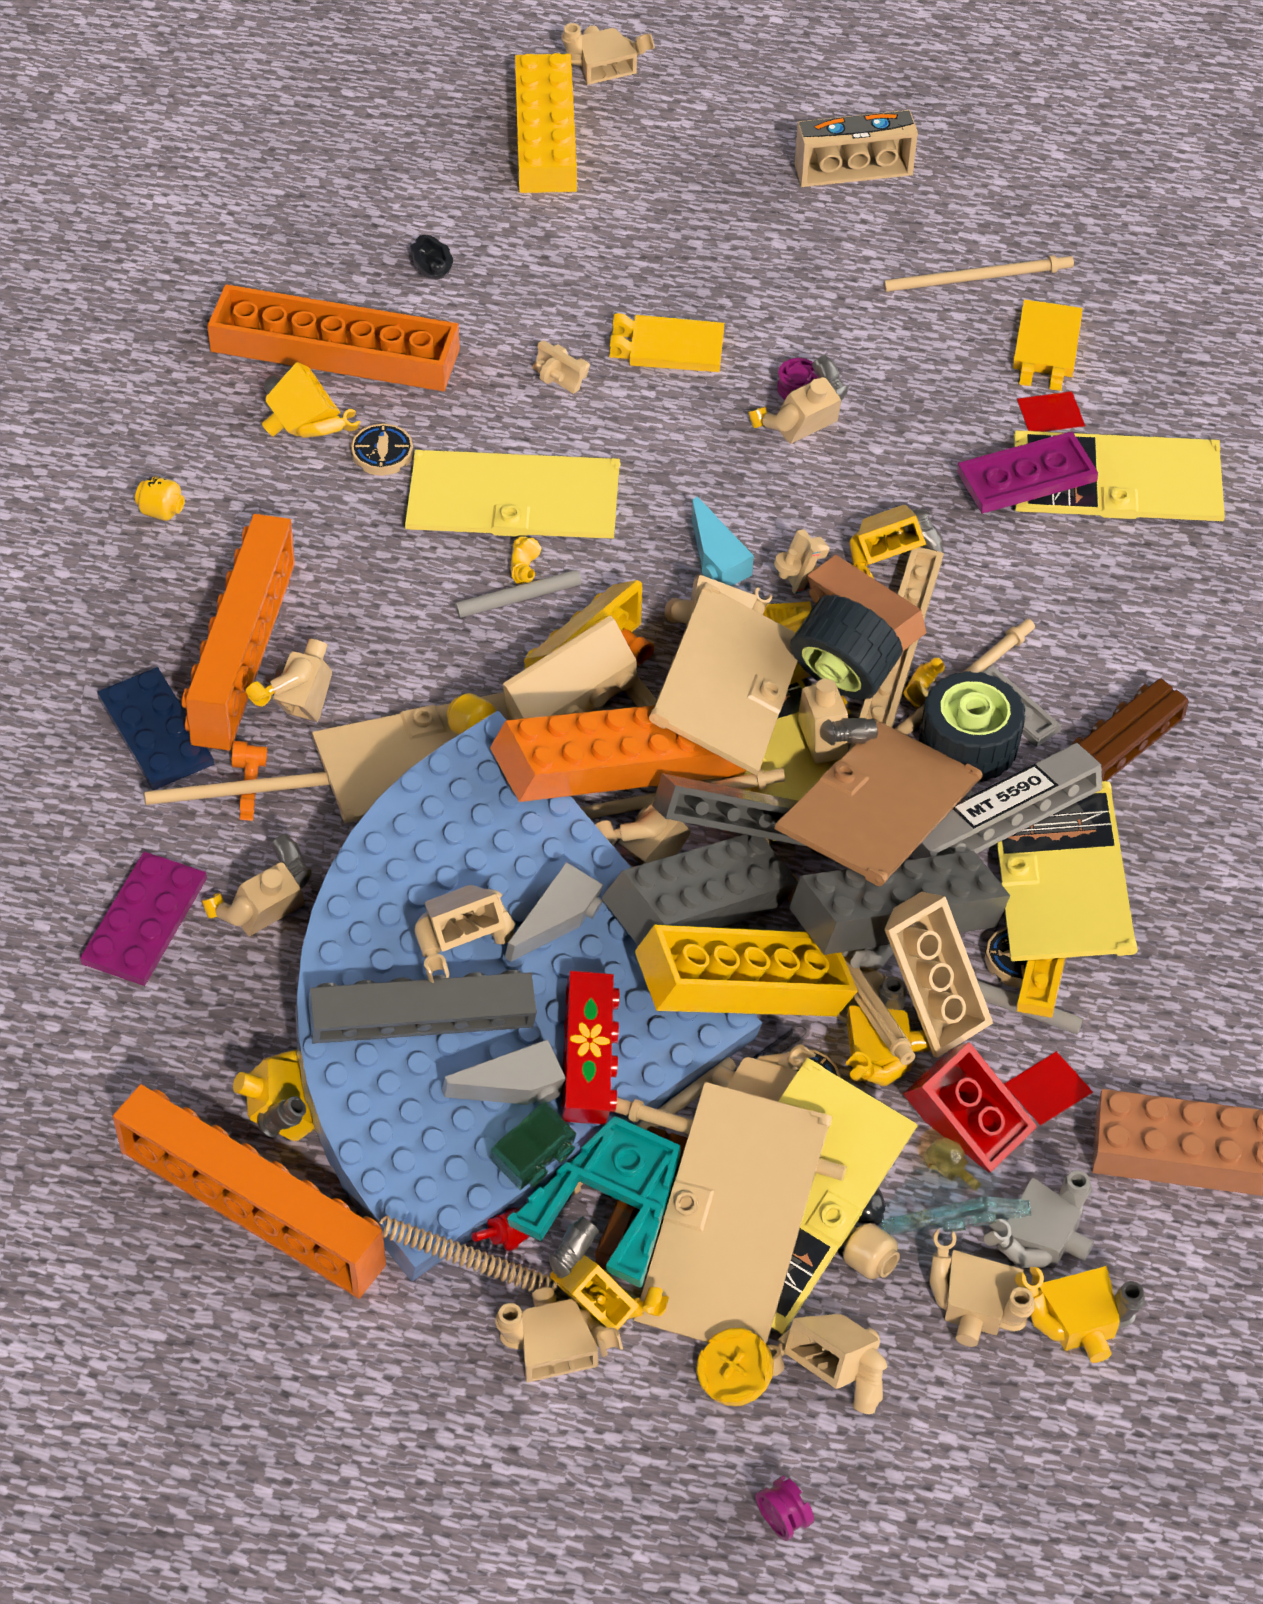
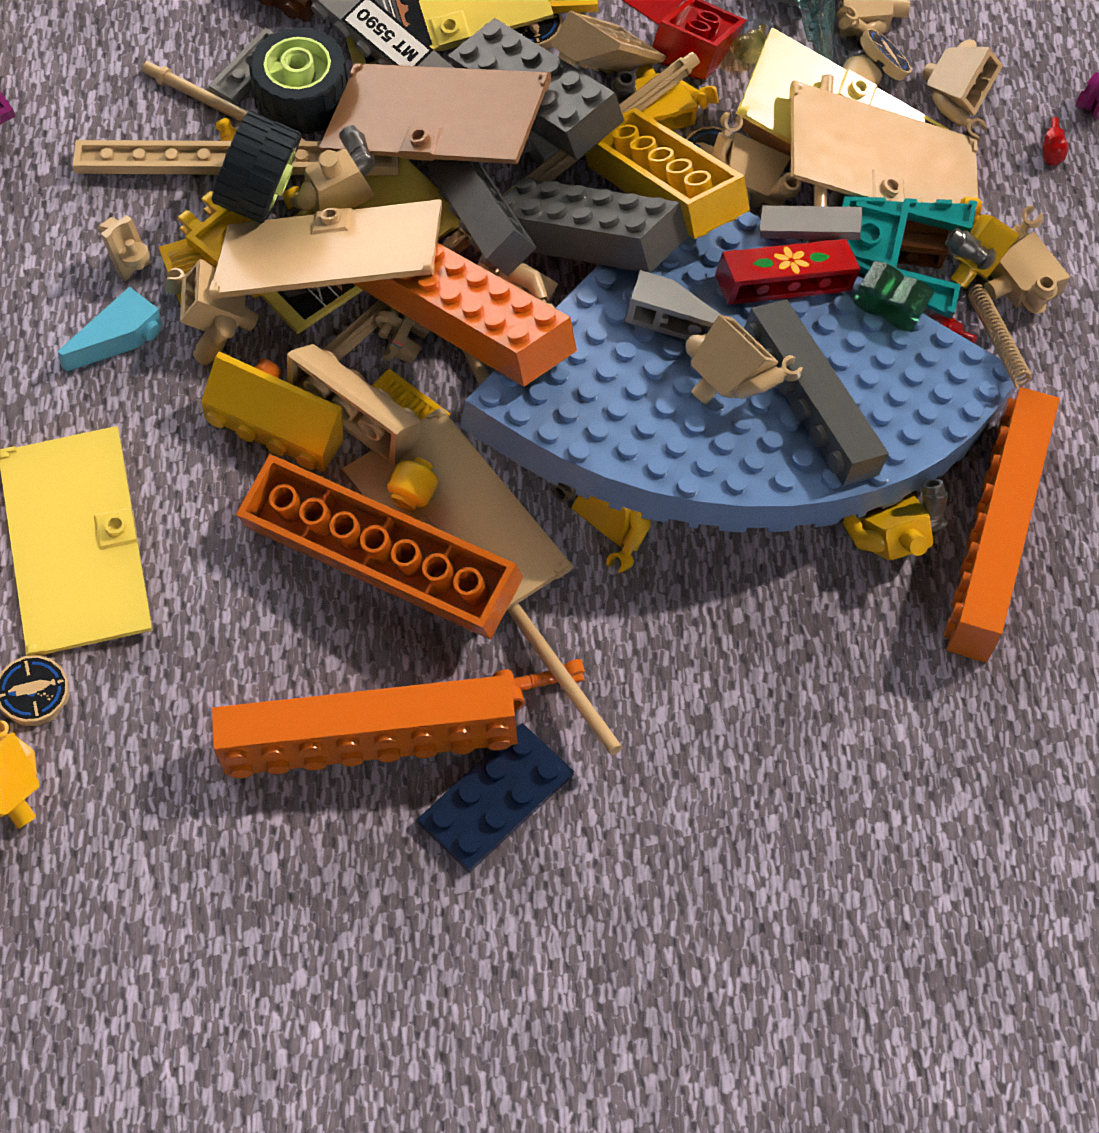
camera: 110 degrees left, 10 degrees up
magenta plate [80,851,207,986] -> none
yellow head [135,476,185,521] -> none
tan torso [201,834,312,936] -> none
tan torso [246,639,332,722] -> none
light grey slope [442,1039,566,1105] -> none
light grey piece [455,570,582,618] -> none
yellow piece [511,537,541,584] -> none
yellow tile [697,1328,774,1406] -> none
nougat brick [807,555,927,651] -> none
yellow torso [849,505,944,579] -> none
none -> orange brick [236,454,524,640]
none -> light grey tile [760,205,862,240]
none -> tan tile [860,28,911,81]
none -> red piece [1042,117,1069,166]

